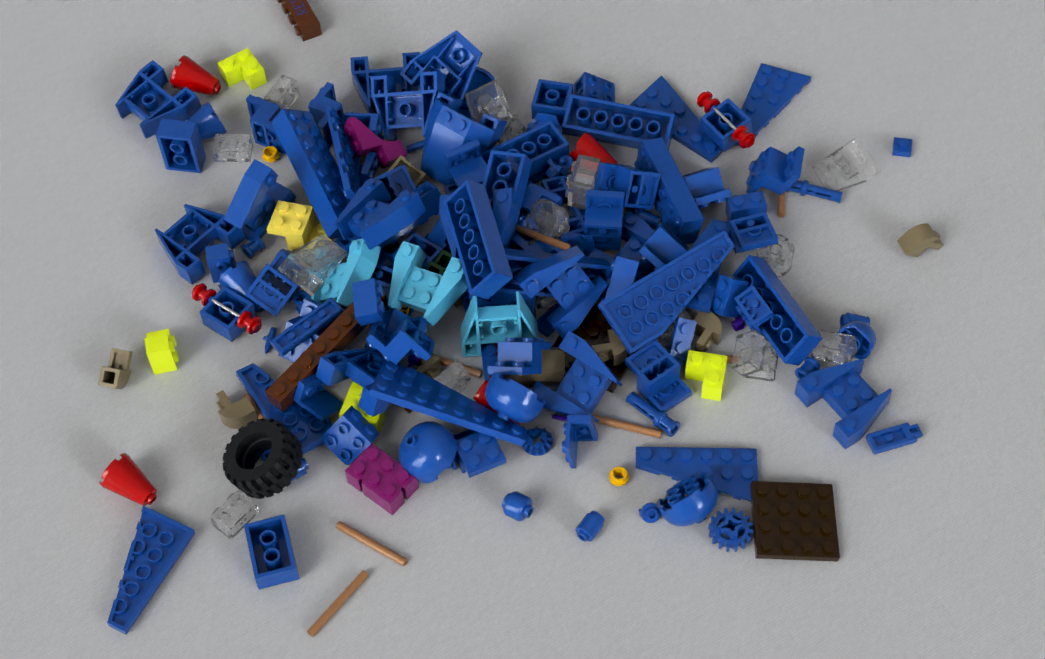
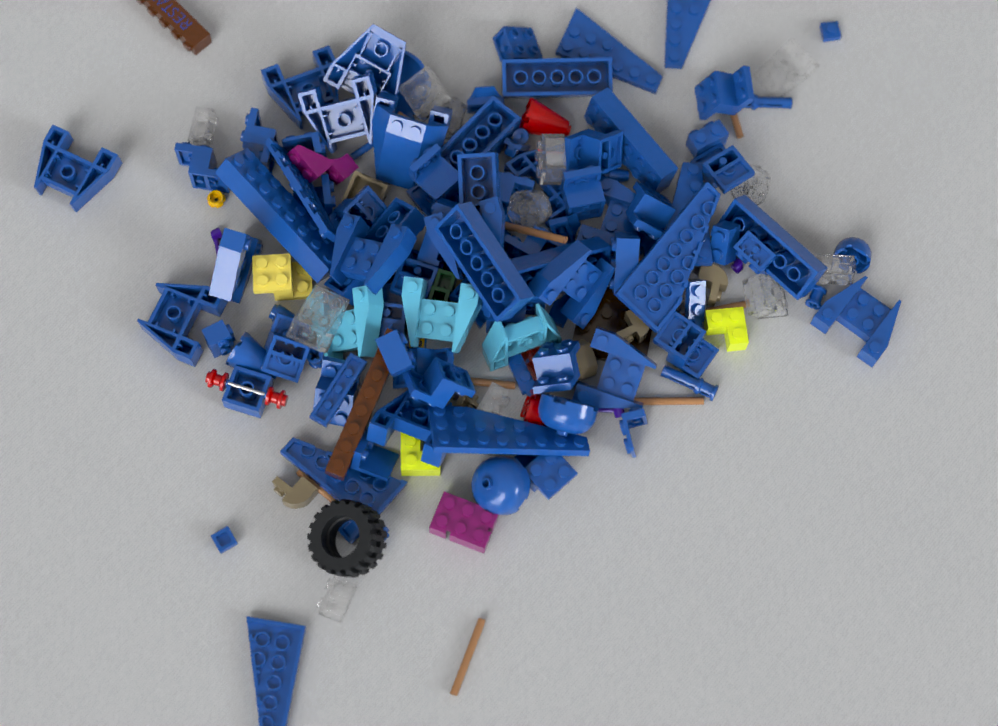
camera: 25 degrees left, 15 degrees up
dark tan brick [98,348,132,389] -> none
red cone [99,453,157,506] -> none
neon yellow brick [144,328,179,375] -> none
blue brick [156,119,206,173] -> none
red cone [170,55,221,96] -> none
blue cone [187,102,227,141] -> none
clear brick [212,134,253,163] -> none
neon yellow brick [217,48,267,90] -> none
blue bush [240,235,265,259] -> none
blue brick [244,514,300,590] -> none
blue helmet [263,327,277,354] -> none
blue bracket [320,406,380,465] -> none
medium nougat piece [336,521,408,566] -> none
blue head [502,491,534,521] -> none
blue gear [522,426,553,456] -> none
blue brick [531,79,574,124] -> none
blue brick [575,511,605,542] -> none
yellow plate [609,466,629,486] -> none
blue wing [636,447,758,501] -> none
blue plate [638,503,661,523] -> none
blue cylinder [656,472,718,527] -> none
blue bracket [682,167,732,208] -> none
blue brick [697,91,755,152] -> none
blue gear [708,508,754,552] -> none
dark brown plate [750,481,840,562] -> none
blue cone [840,312,870,328] -> none
blue hinge [866,423,923,455] -> none
dark tan brick [897,223,943,257] -> none
none -> blue plate [211,526,238,554]

